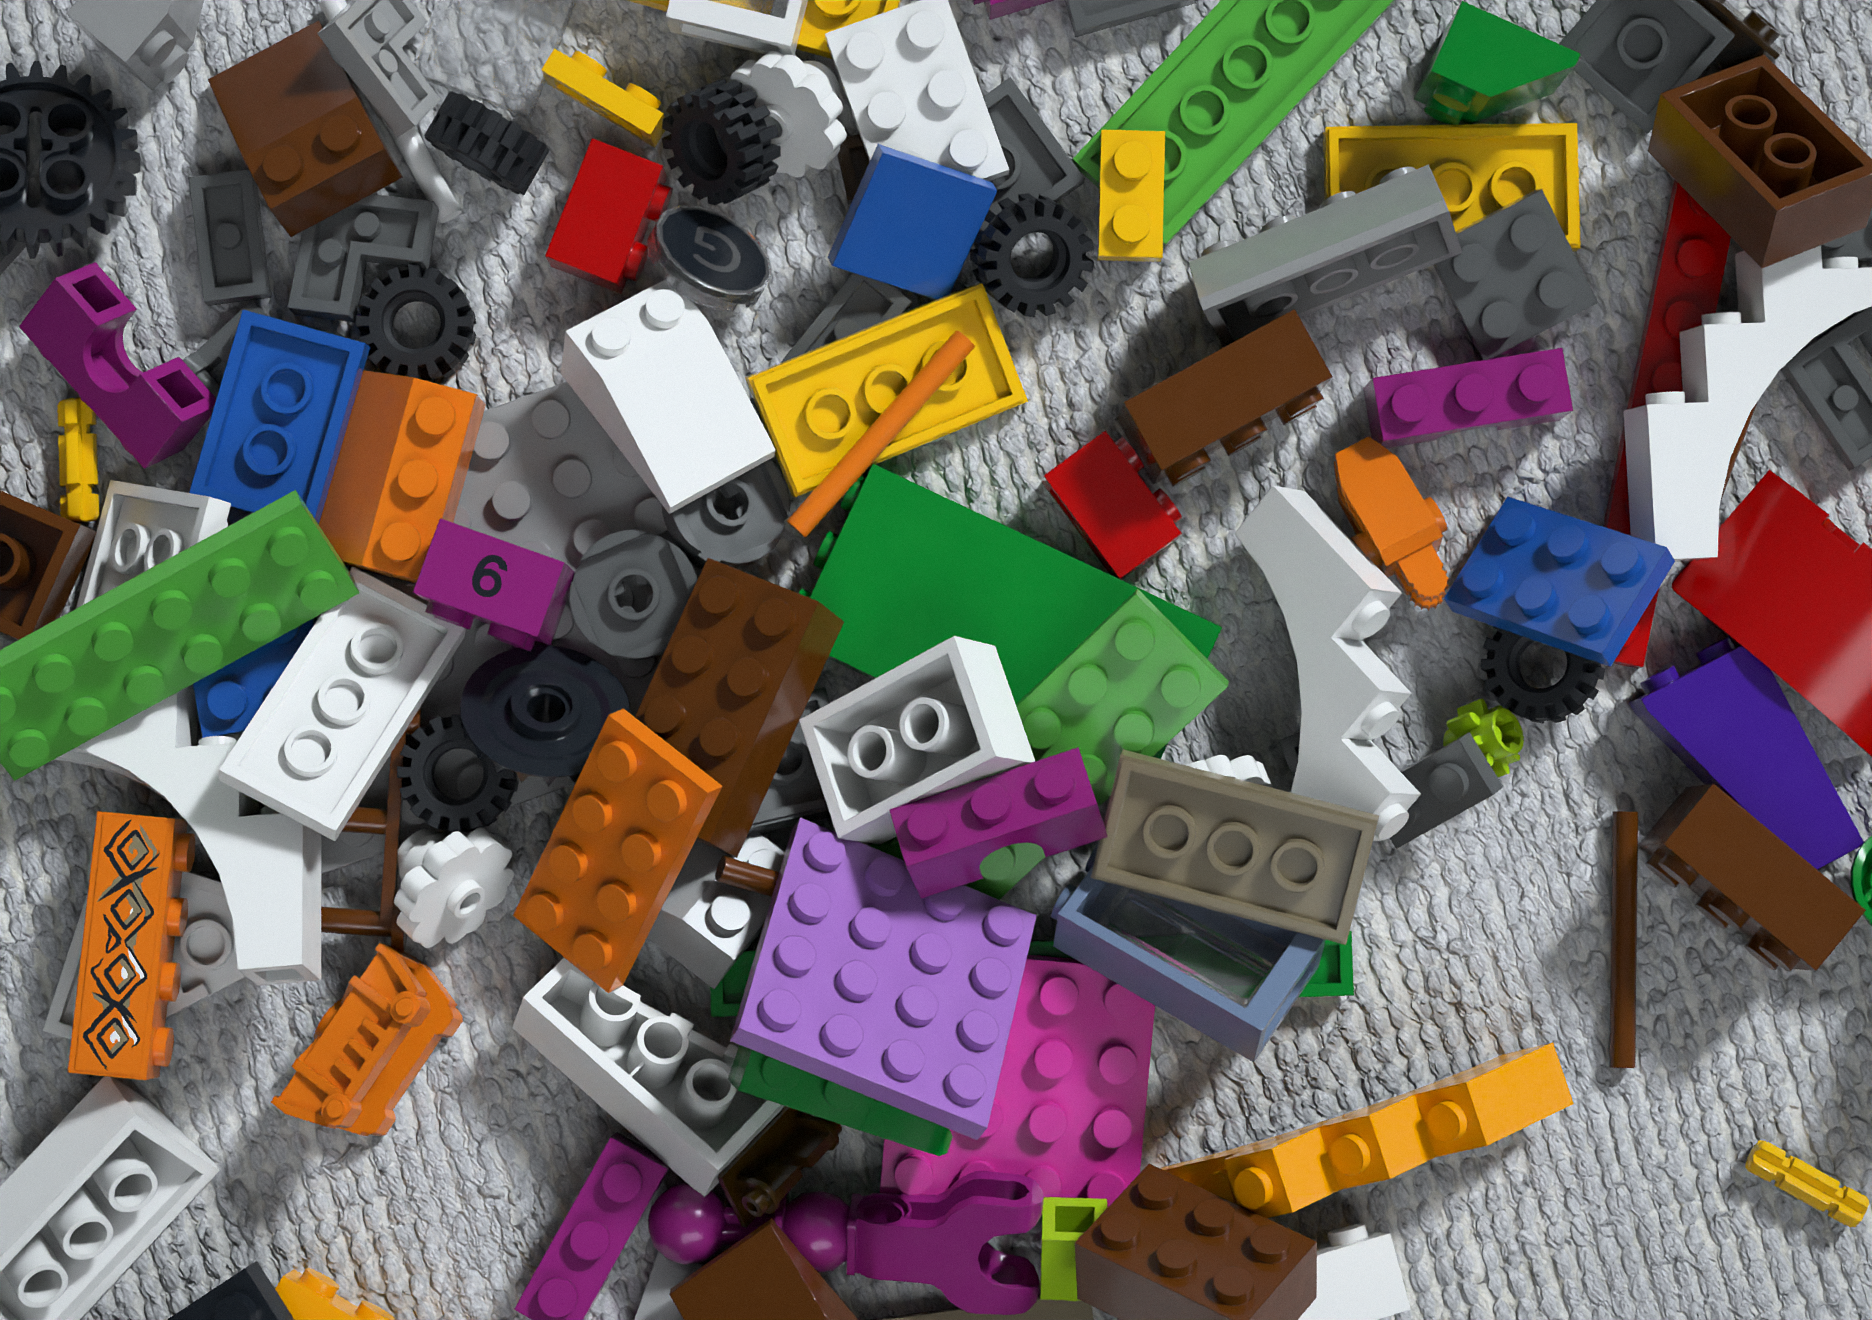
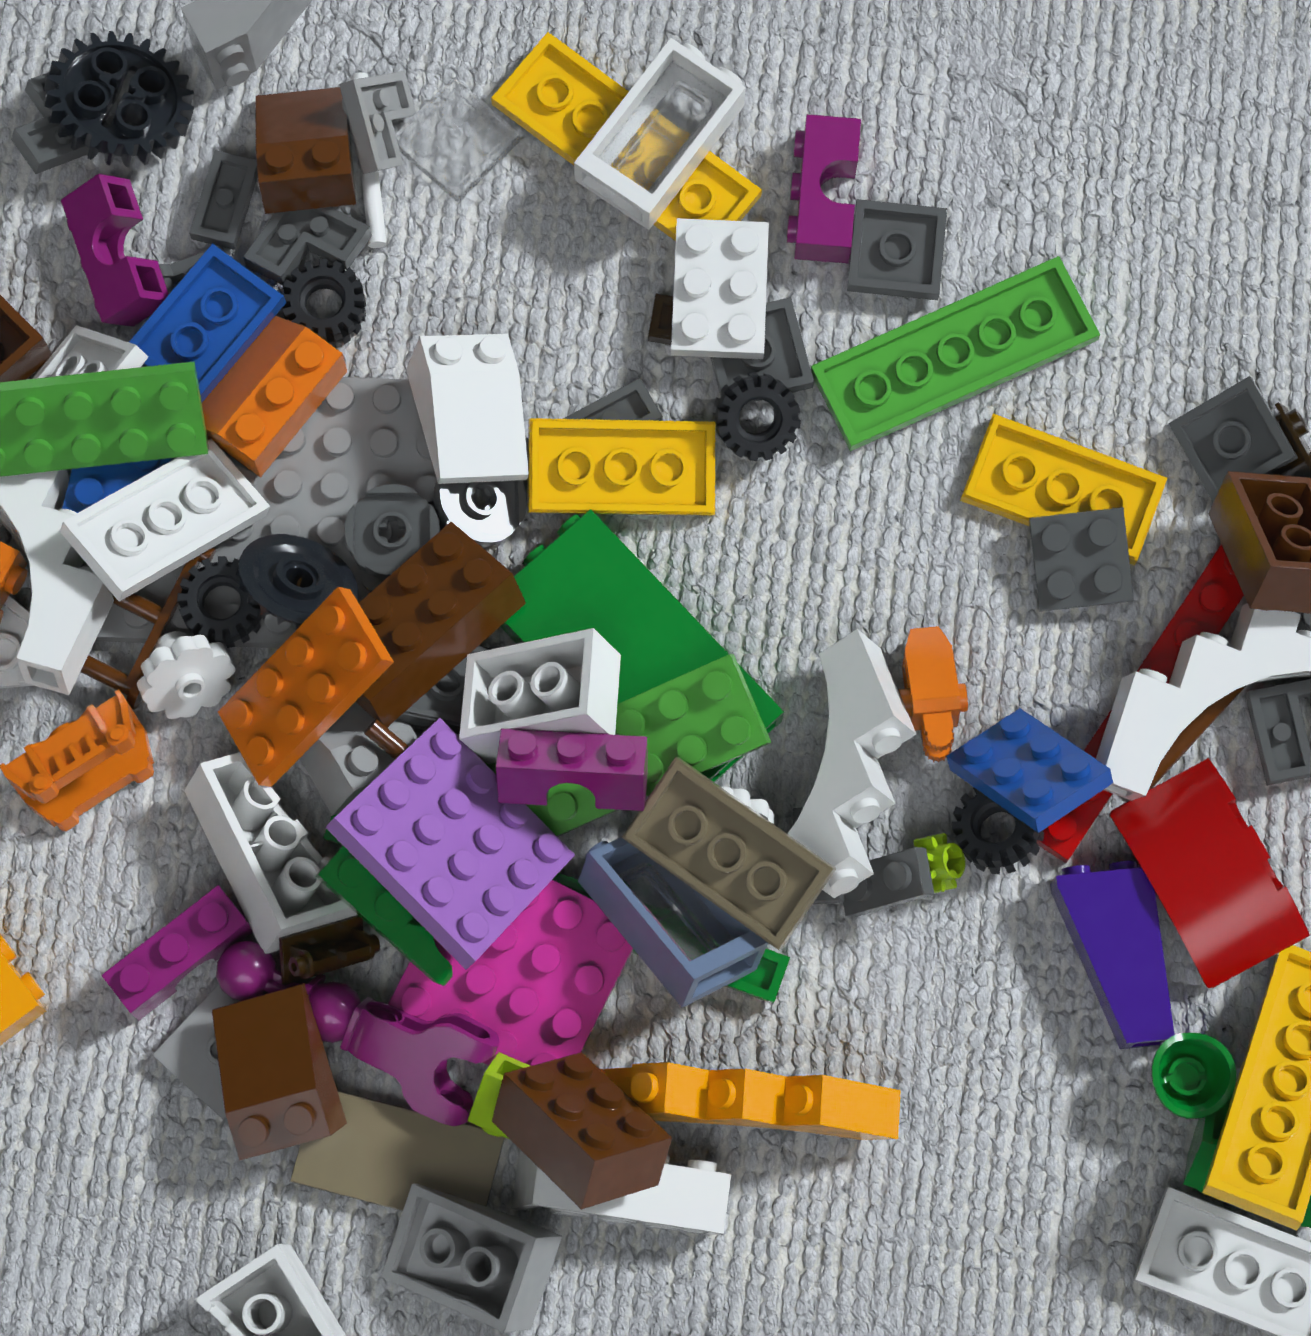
camera: 25 degrees right, 10 degrees down
yellow axle [57,397,99,523] -> none
magenta brick [413,518,575,652] -> none
black tyre [424,91,550,195] -> none
yellow plate [541,48,665,148] -> none
red brick [545,138,673,294] -> none
tile [647,205,772,311] -> none
black tyre [662,79,781,205] -> none
white plant [729,51,847,177] -> none
orange bar [787,330,975,538] -> none
blue tile [828,144,997,300] -> none
red brick [1042,430,1182,580] -> none
yellow plate [1097,130,1165,262] -> none
reddish brown brick [1117,309,1333,487] -> none
light grey slope [1188,164,1462,347] -> none
magenta arch [1363,348,1573,448] -> none
green slope [1414,1,1580,125] -> none
reddish brown bar [1609,811,1638,1068] -> none
reddish brown brick [1638,783,1866,972] -> none
yellow axle [1745,1140,1869,1227] -> none

